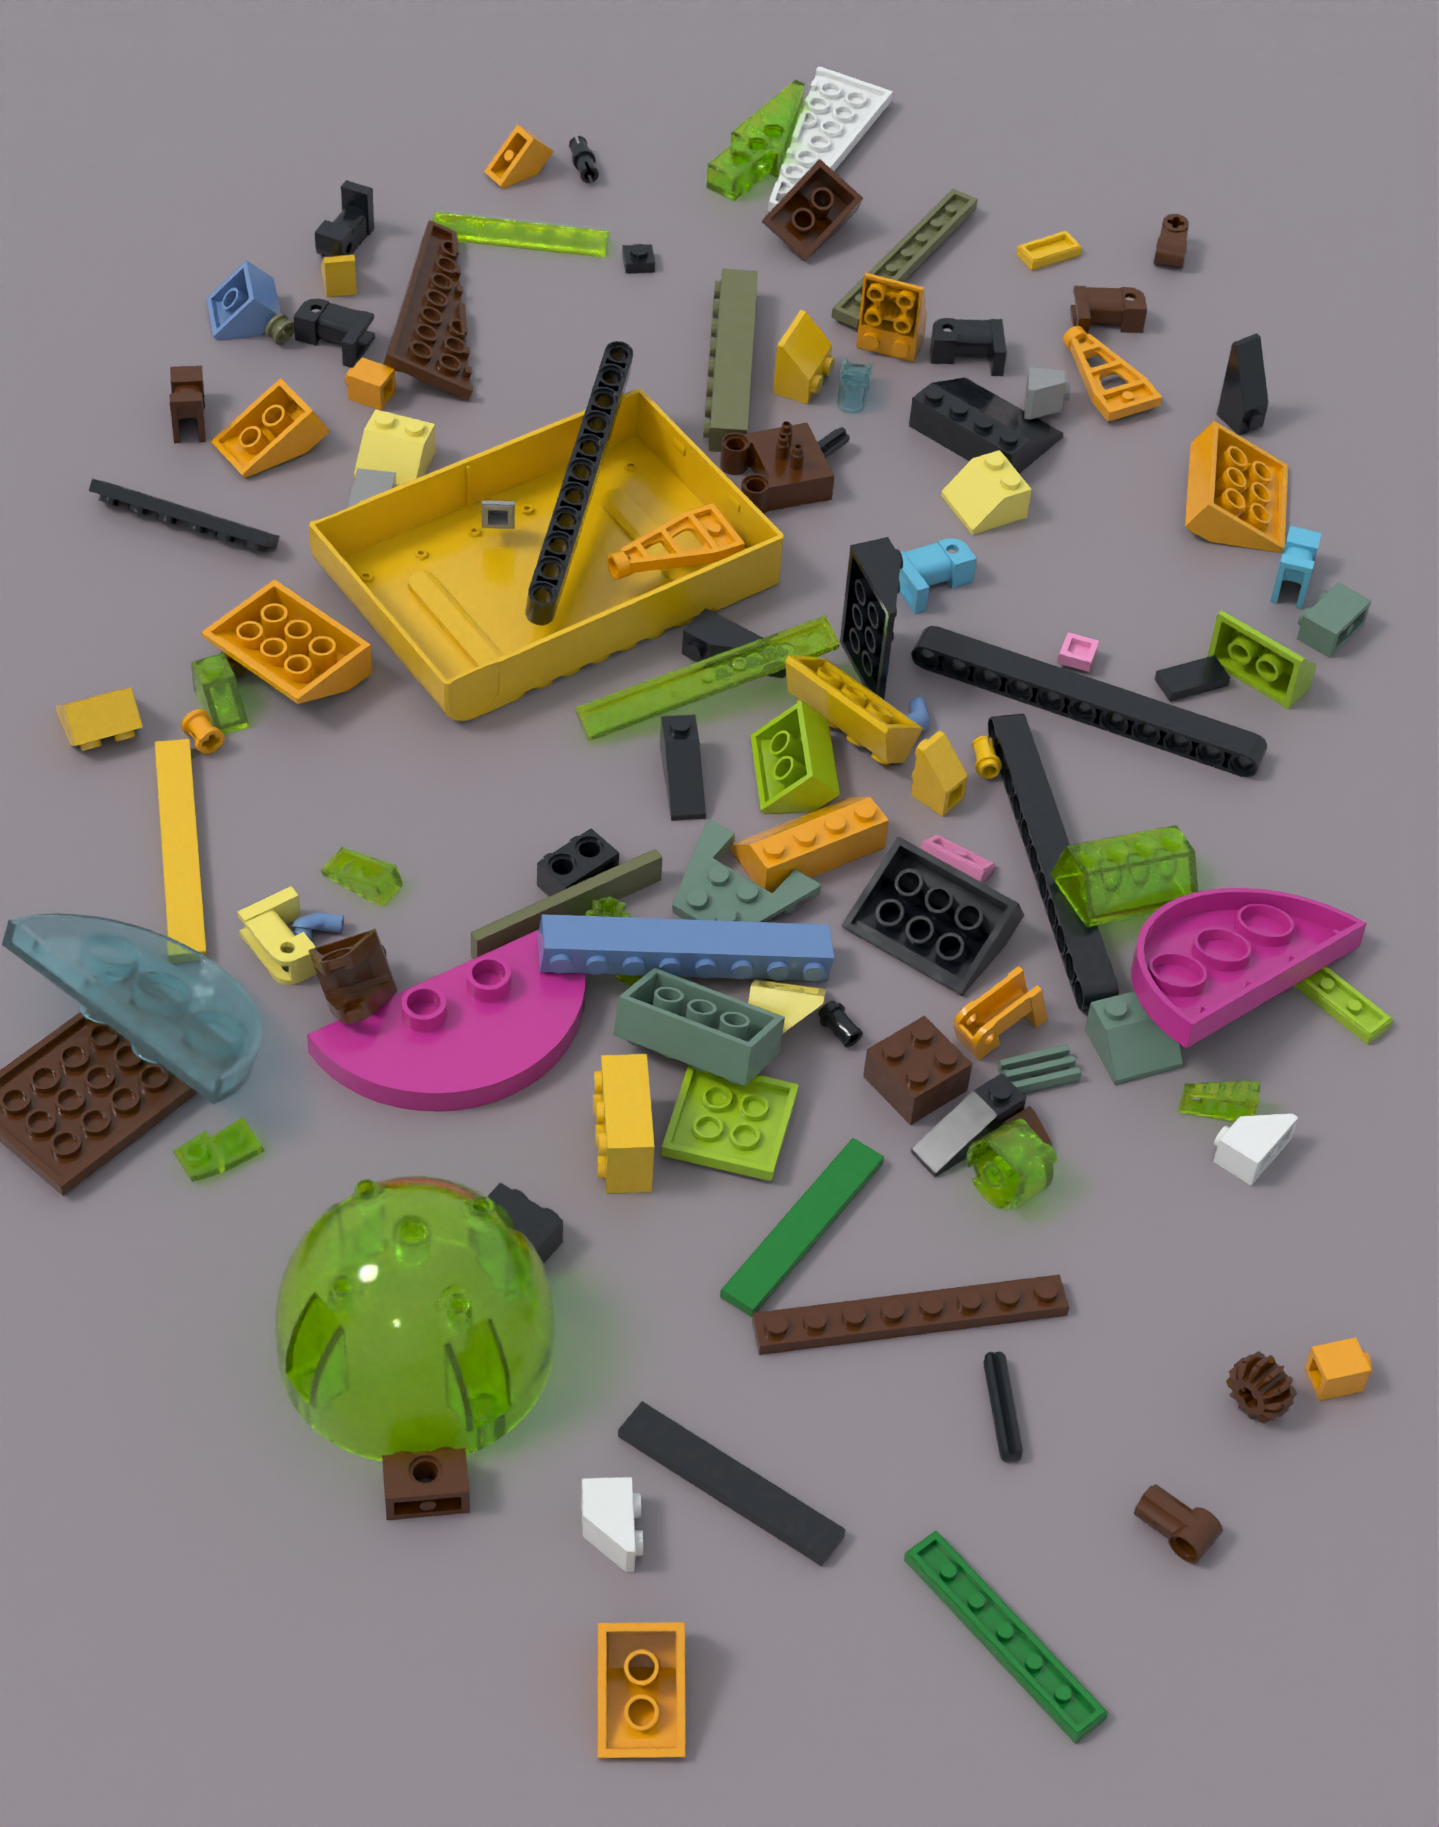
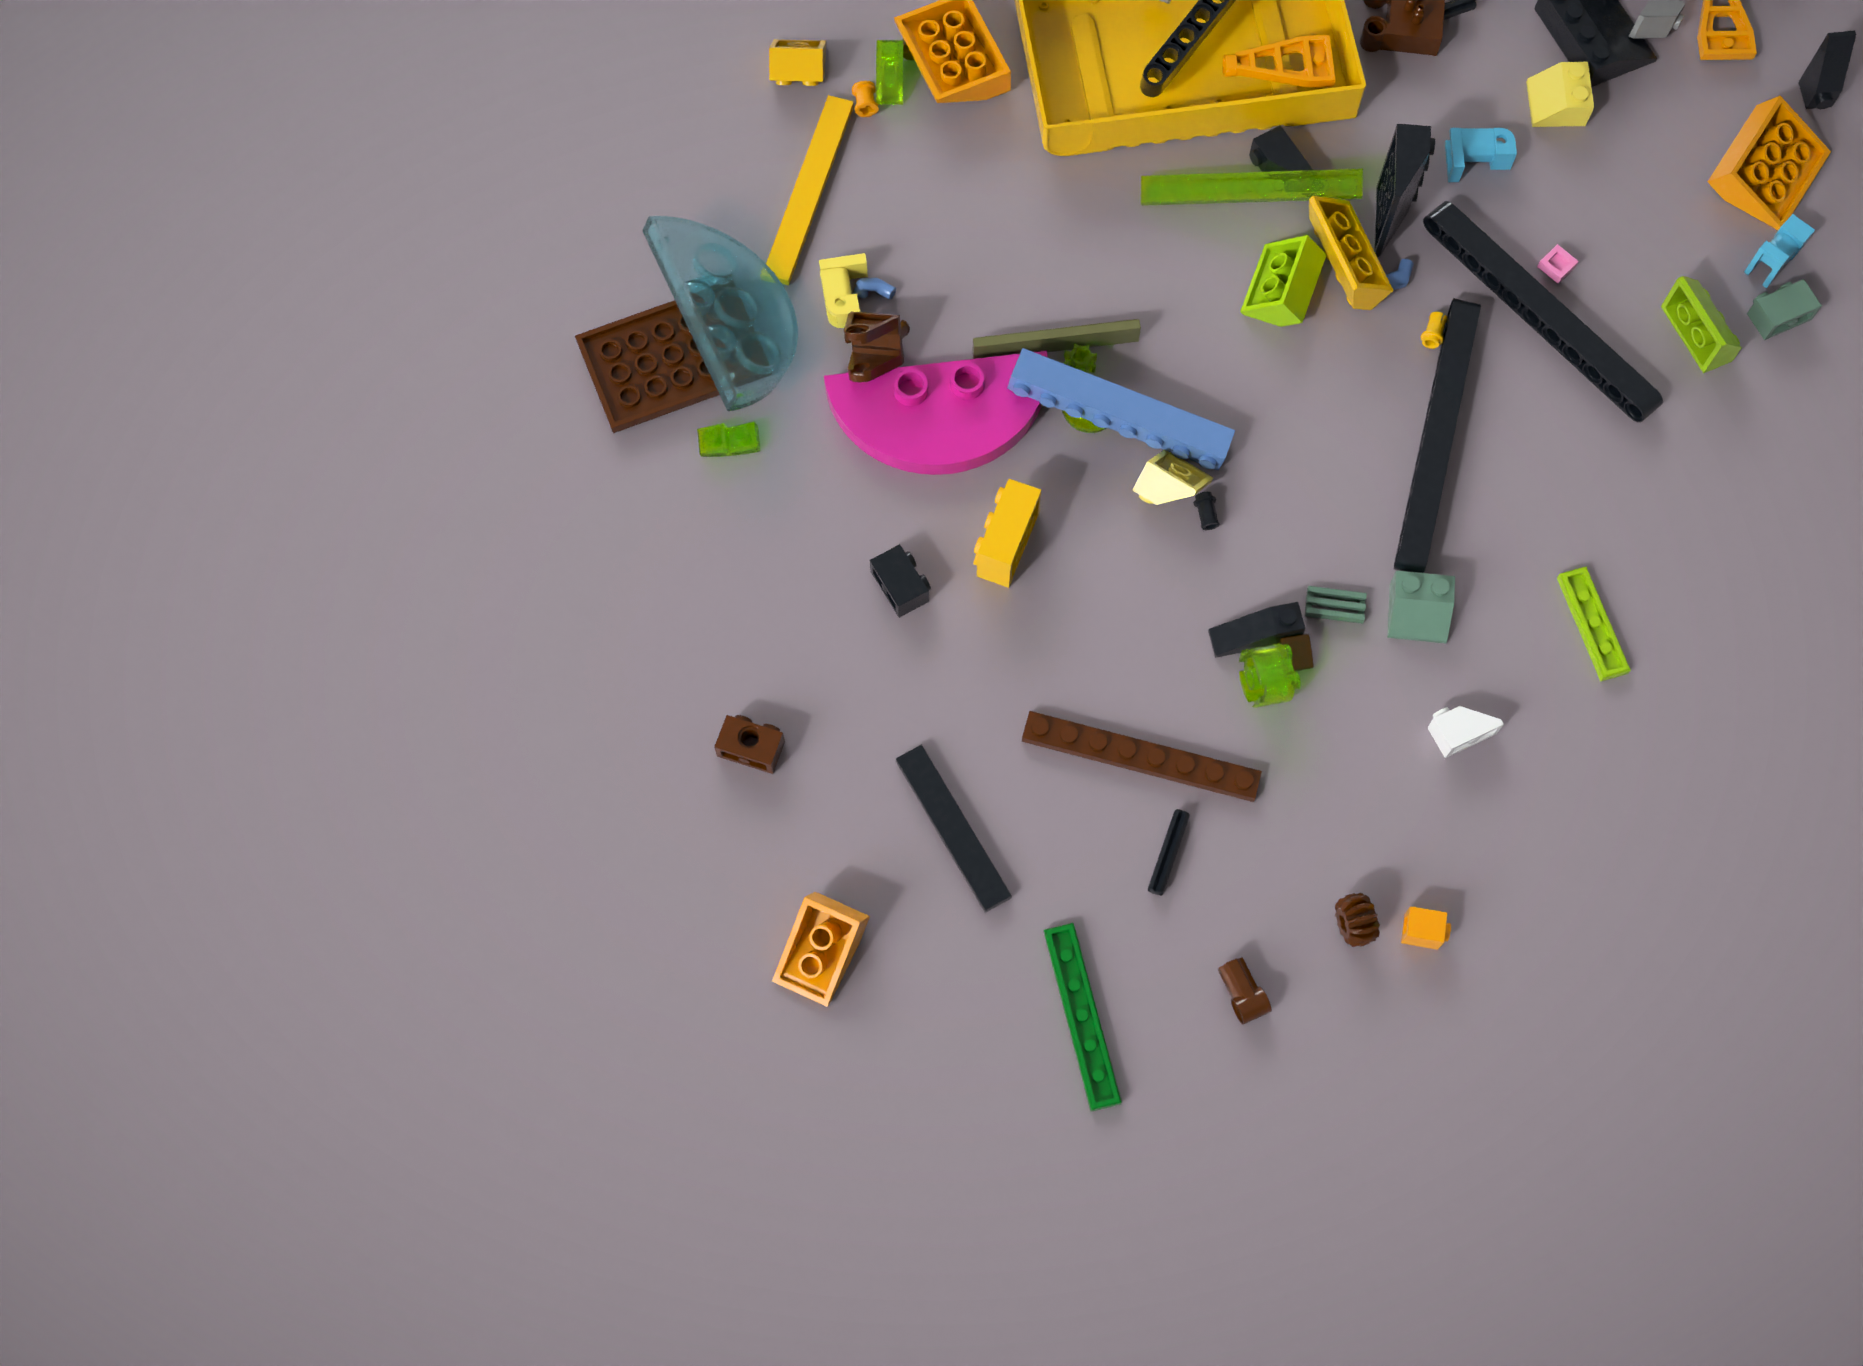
camera: 30 degrees right, 20 degrees up
clear neon green piece [275,1176,555,1462] -> none
clear neon green slope [321,847,403,906] -> none
black brick [537,828,619,896] -> none
white slope [581,1477,643,1572] -> none
sand green brick [613,968,785,1086] -> none
black slope [660,715,706,821] -> none
lime plate [661,1064,799,1181] -> none
sand green wing [672,819,821,922] -> none
green tile [720,1138,884,1317] -> none
light orange slope [729,797,889,893] -> none
black slope [841,836,1025,996] -> none
reddish brown brick [863,1015,972,1125] -> none
yellow slope [911,730,968,817] -> none
bright pink slope [920,834,996,884] -> none
light orange piece [953,966,1048,1061] -> none
clear neon green slope [1050,825,1198,927] -> none
dark pink plate [1131,888,1367,1048] -> none
black tile [1155,655,1230,701] -> none
clear neon green slope [1178,1081,1260,1122] -> none

